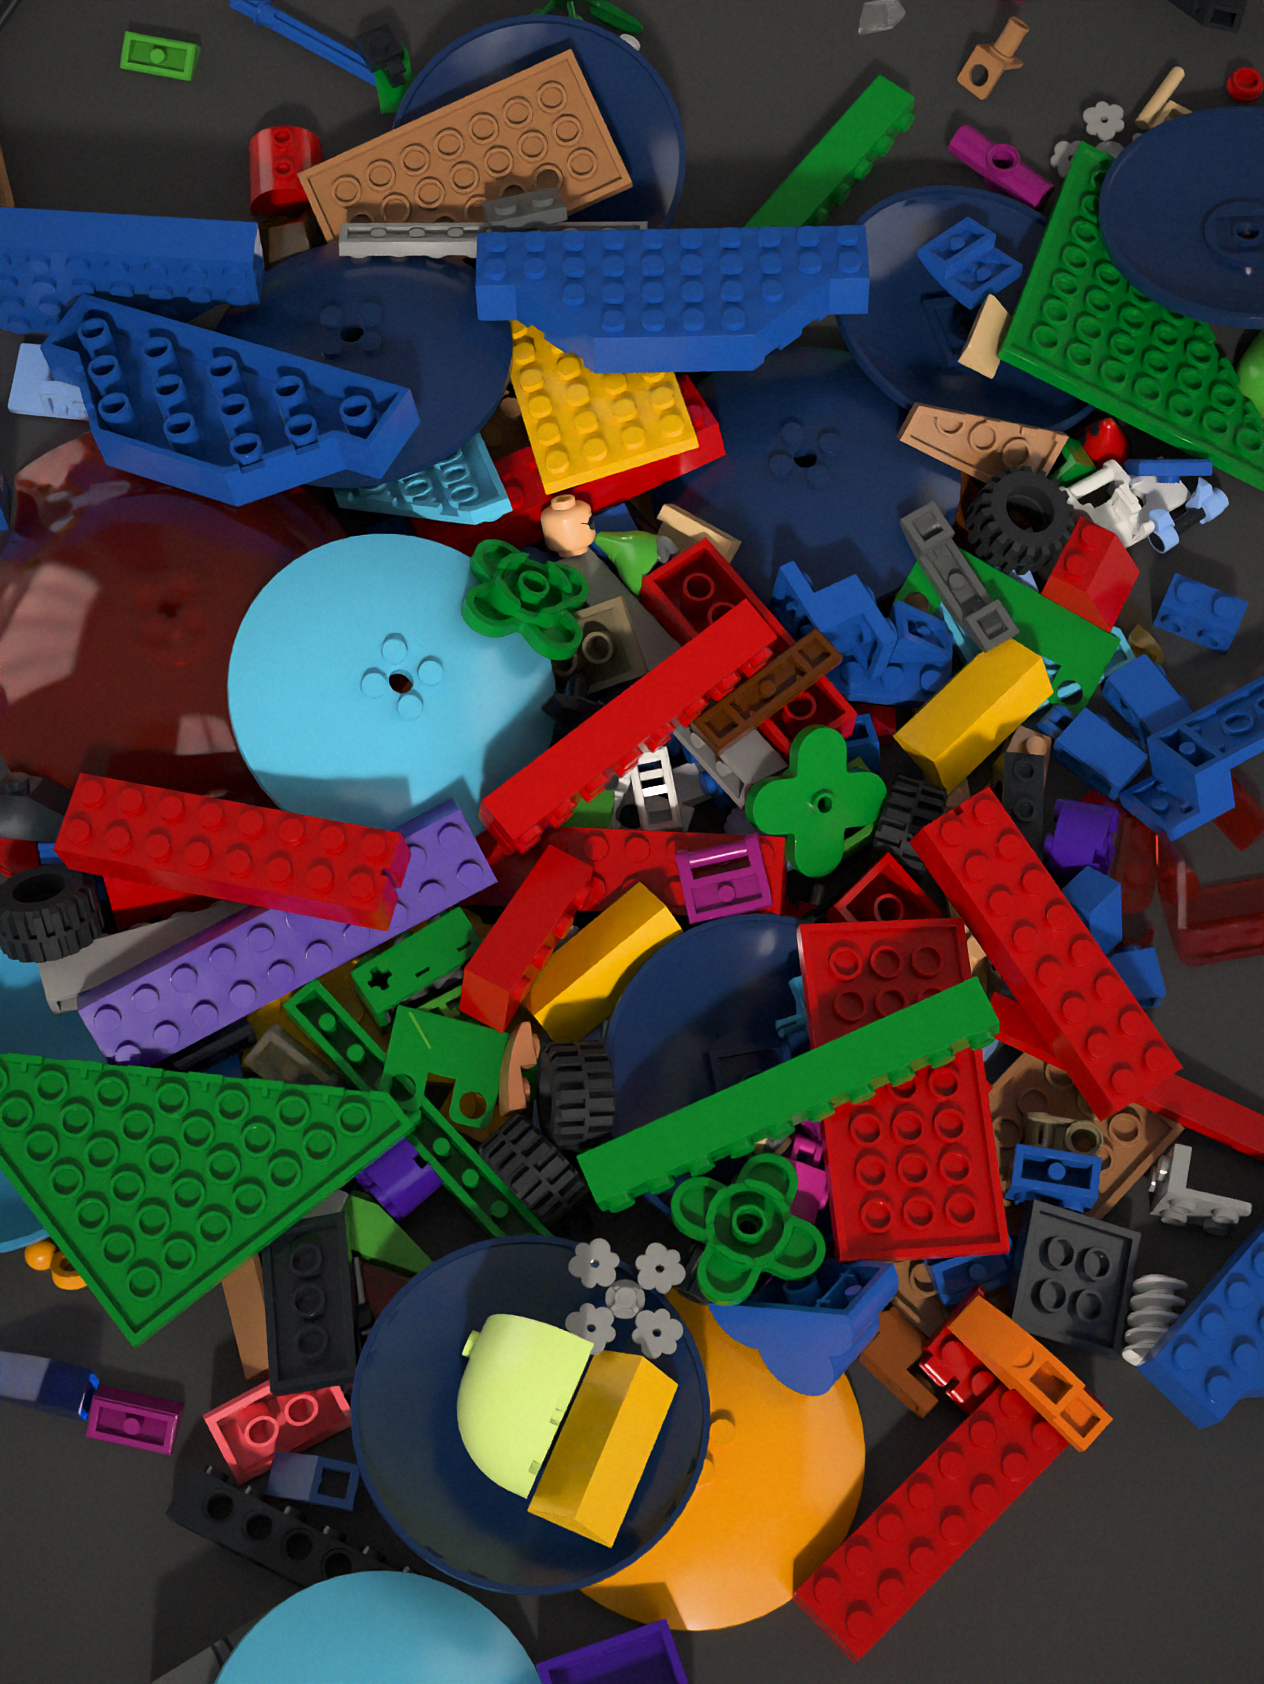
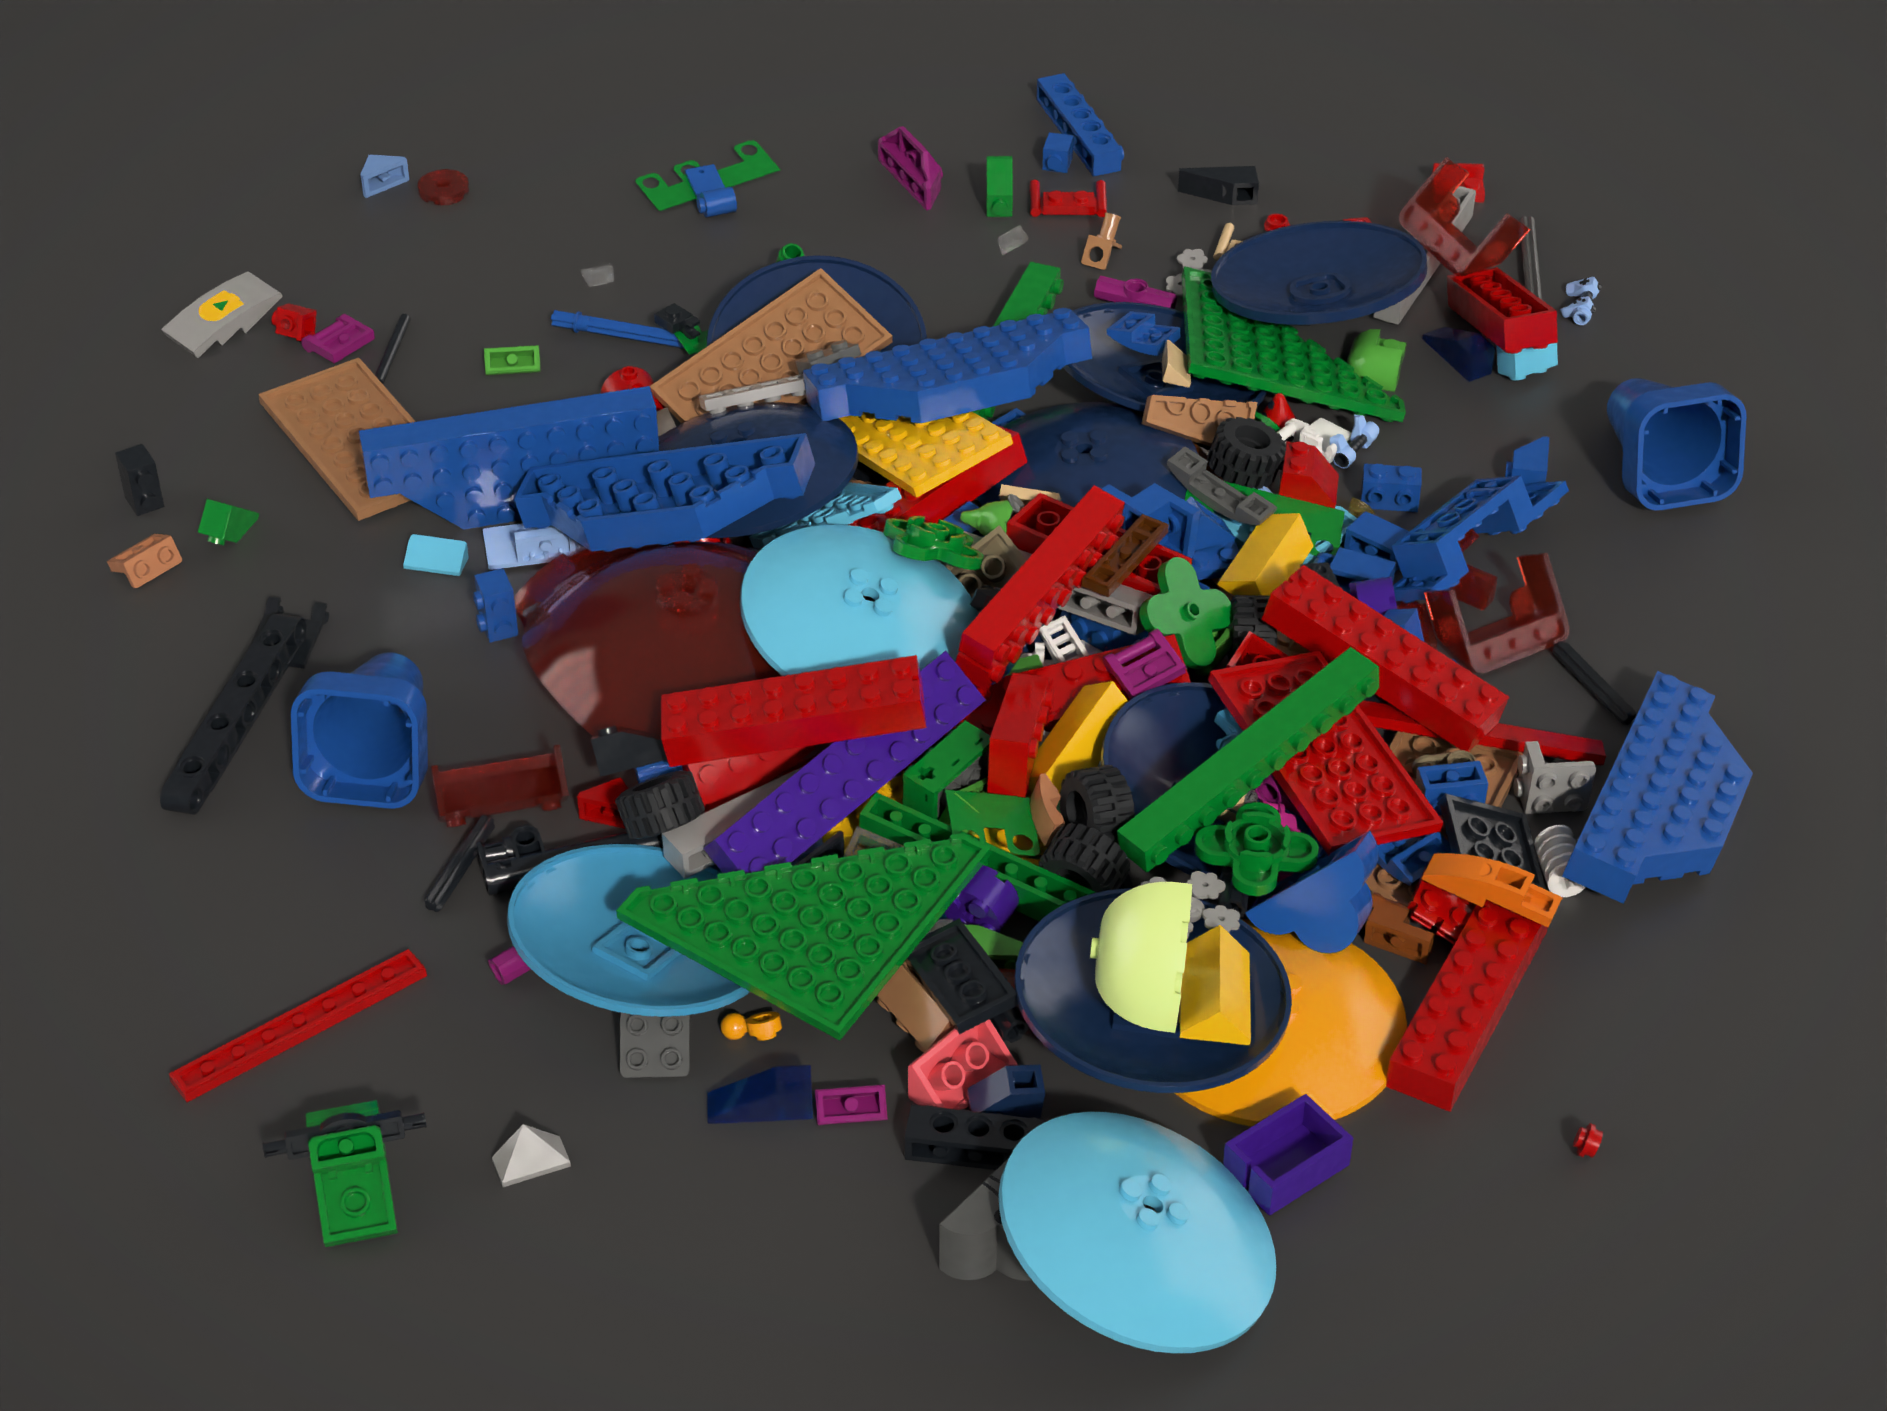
camera: 15 degrees left, 25 degrees down
light nougat head [541,495,596,557] -> none
blue plate [1125,458,1212,483] -> none

